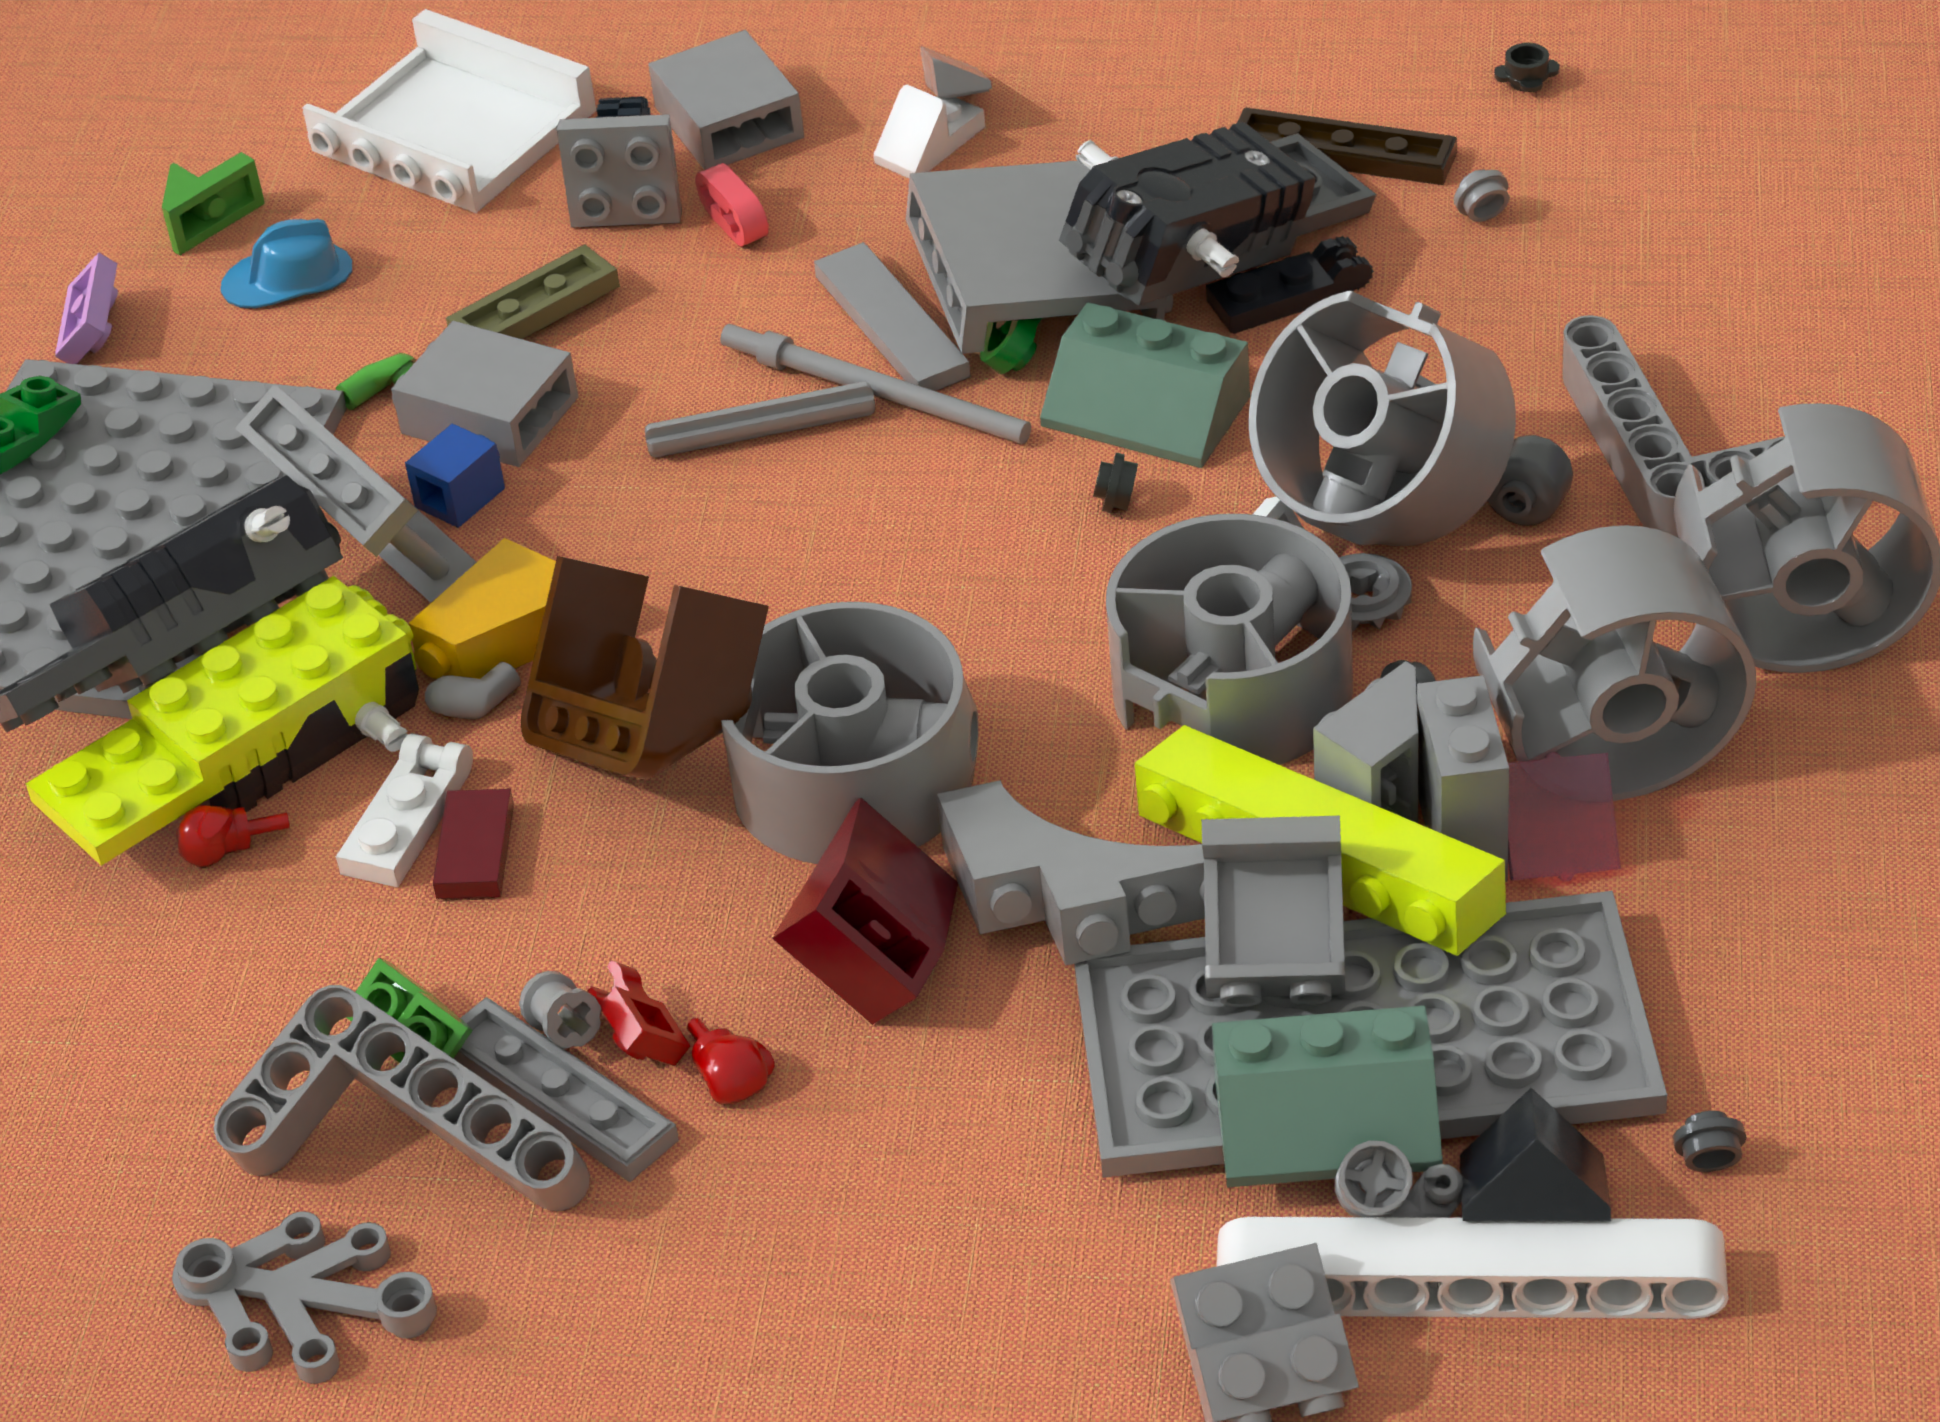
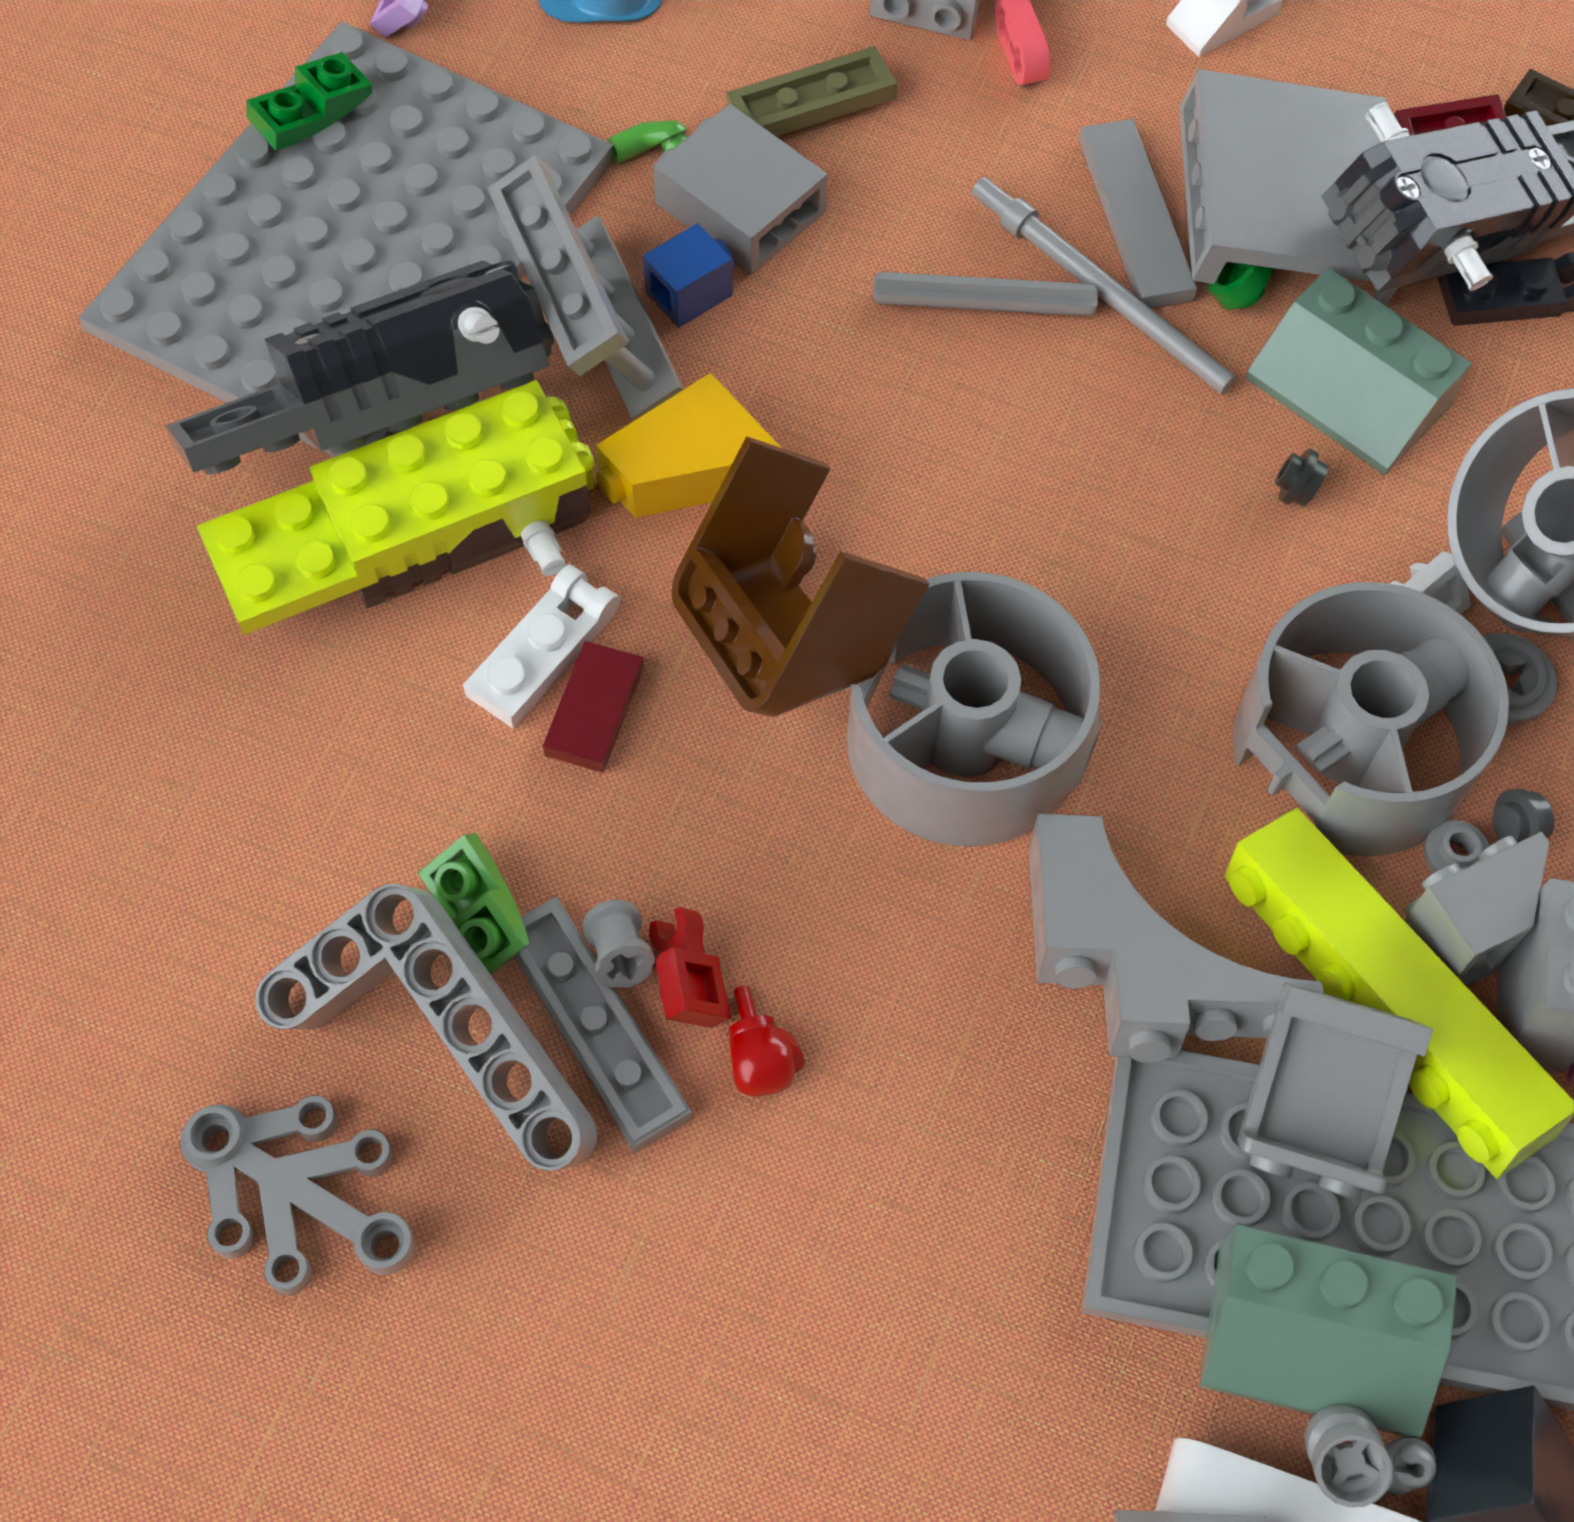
camera: 10 degrees right, 20 degrees up
red piece [177,806,290,868] -> none
light grey arm [425,662,521,720] -> none
dark red slope [772,798,958,1025] -> none

